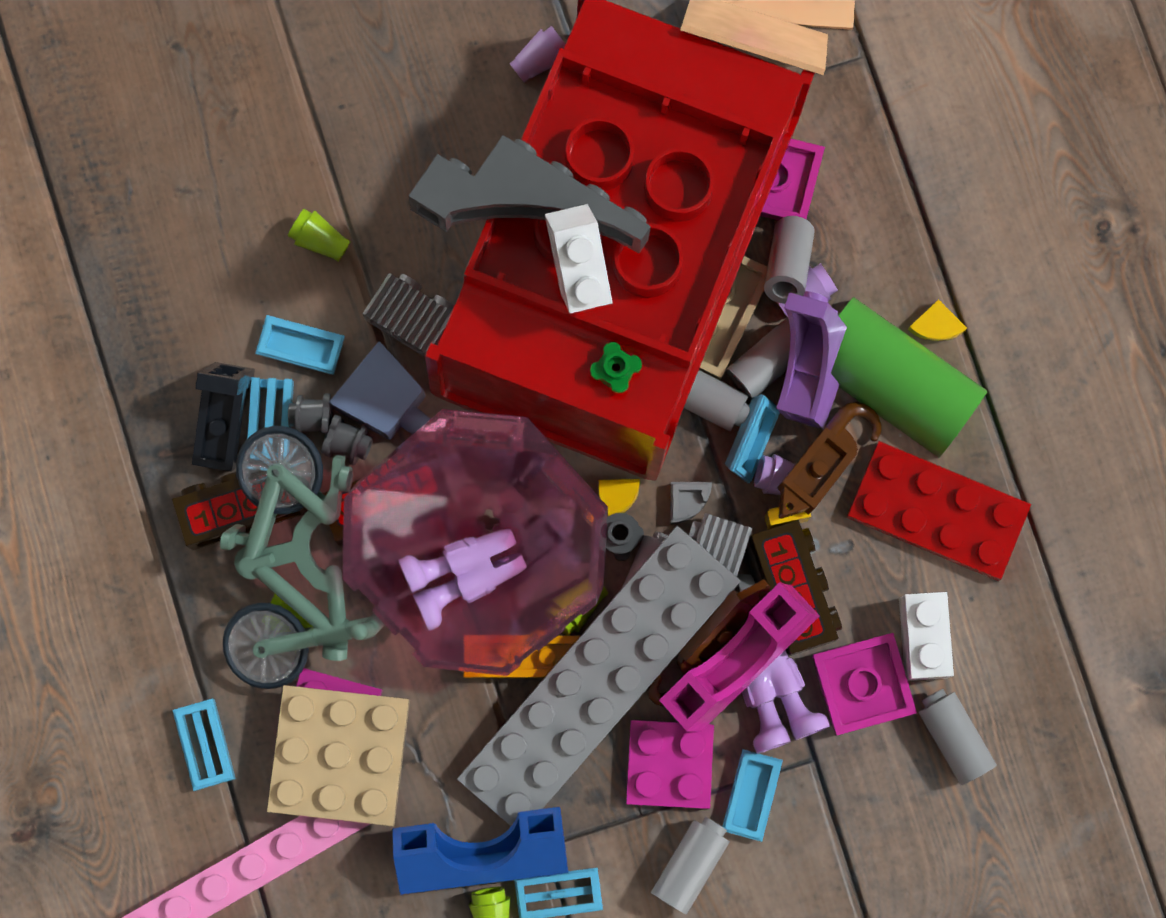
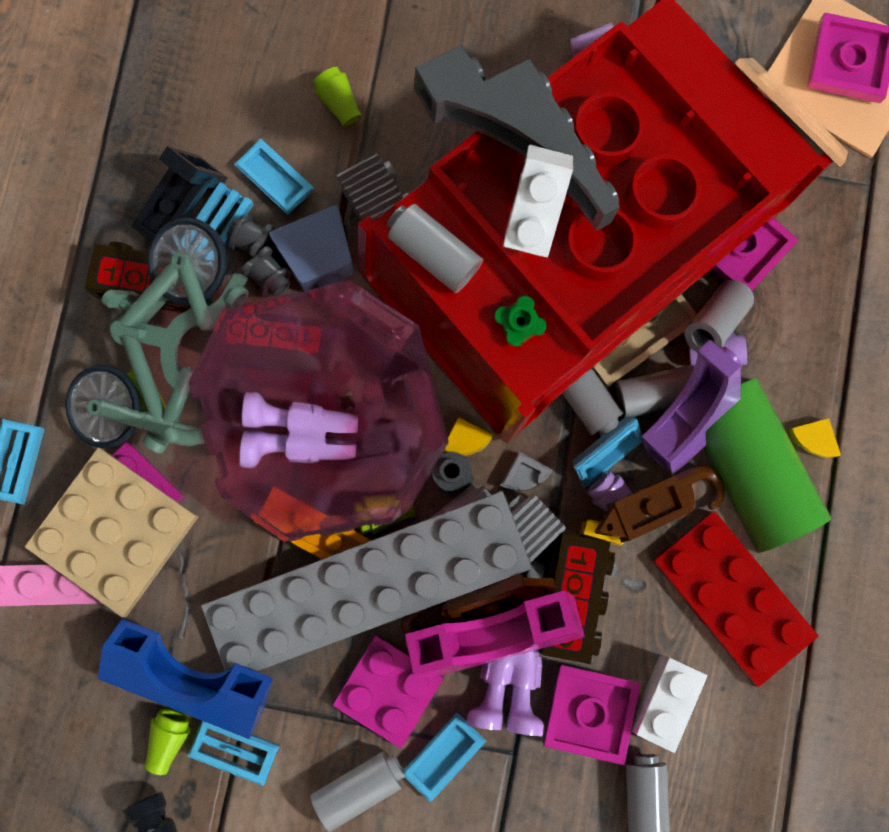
camera: 25 degrees right, 0 degrees up
none -> light grey brick [387,204,483,294]

